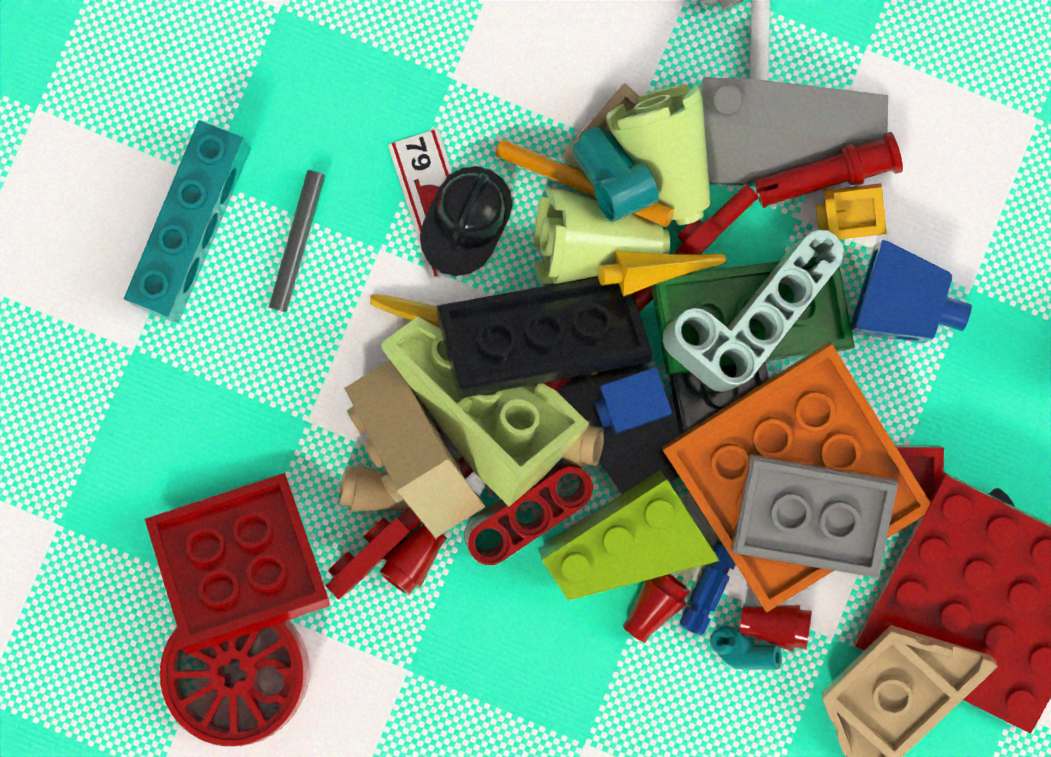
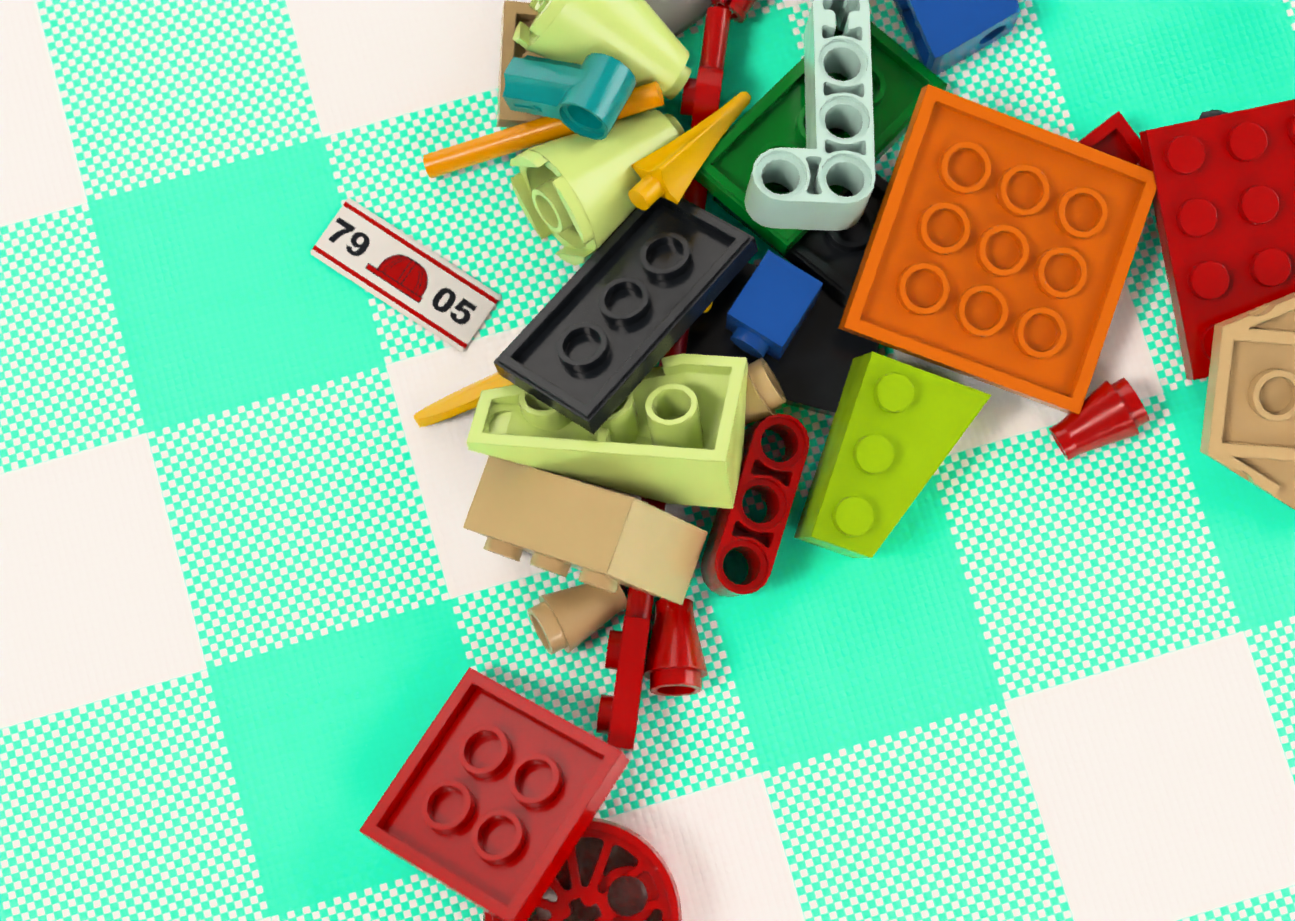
camera: 35 degrees left, 5 degrees down
teal brick [123,120,251,323] -> none
dark grey bar [268,170,325,313] -> none
black piece [420,166,513,276] -> none
red cone [622,574,690,643] -> none
blue axle [680,542,736,635] -> none
teal arm [710,626,782,670] -> none
light grey tile [731,453,899,578] -> none

